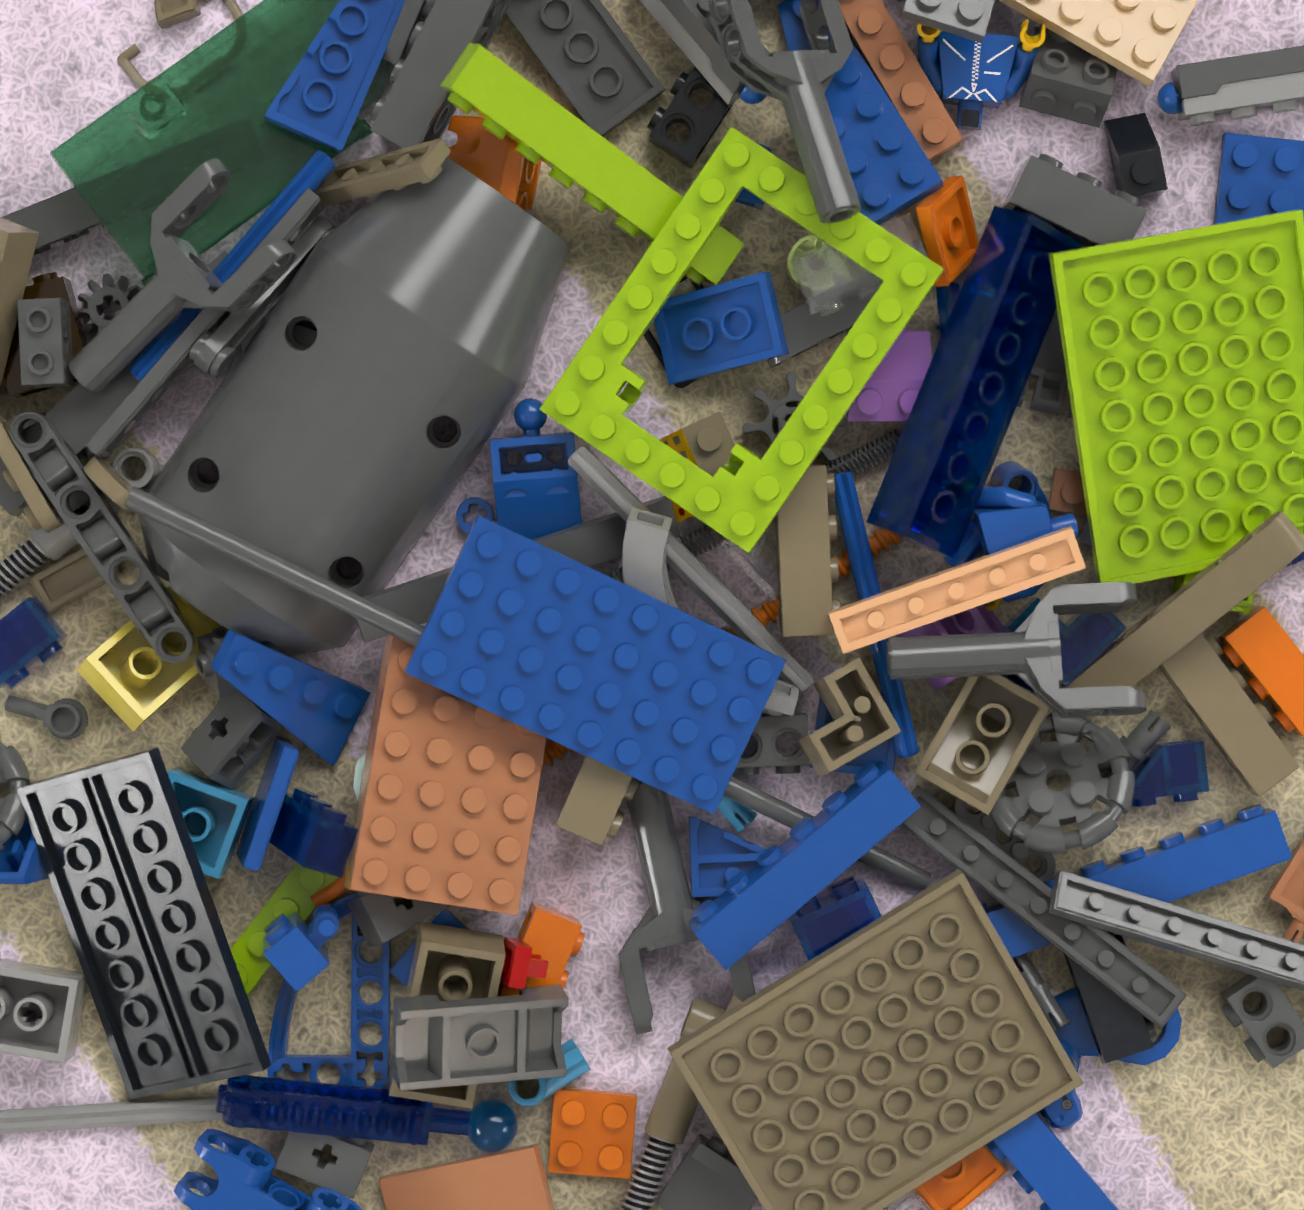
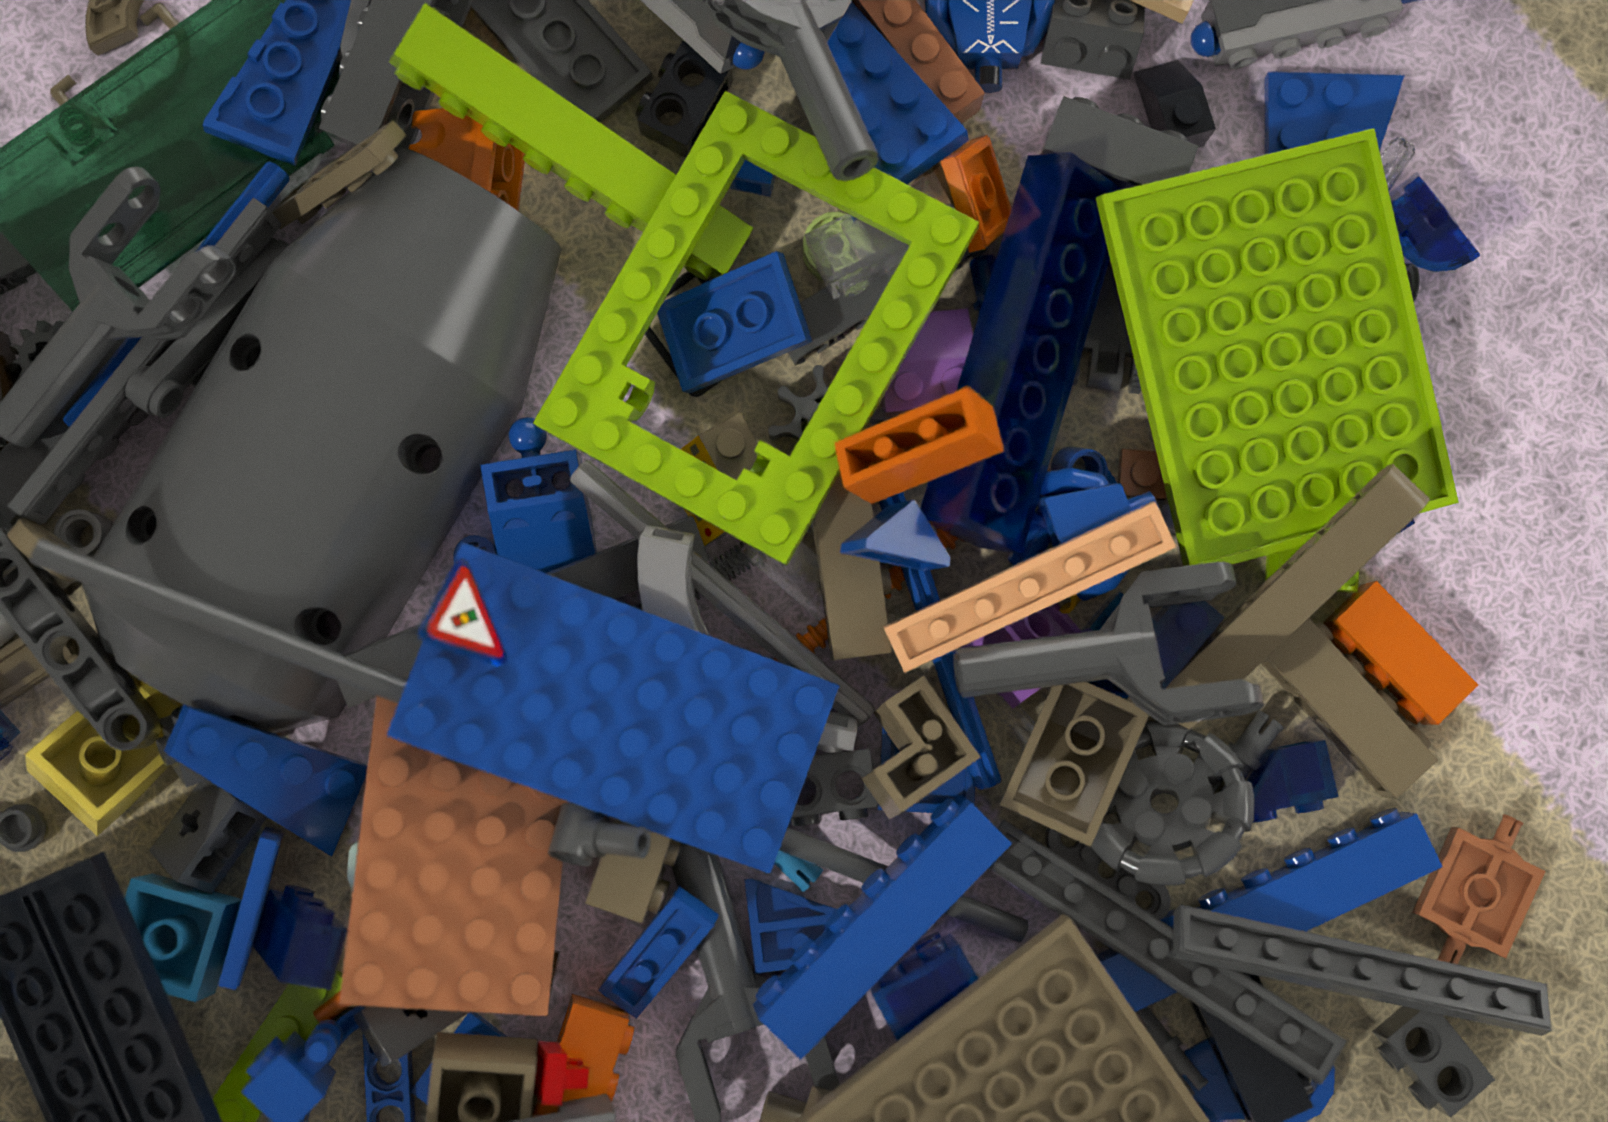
camera: 10 degrees left, 5 degrees down
none -> piece [418,558,508,666]
none -> dark grey pin [548,803,651,866]
none -> blue plate [598,886,719,1019]
none -> orange brick [834,387,1004,504]
none -> blue slope [840,499,950,571]

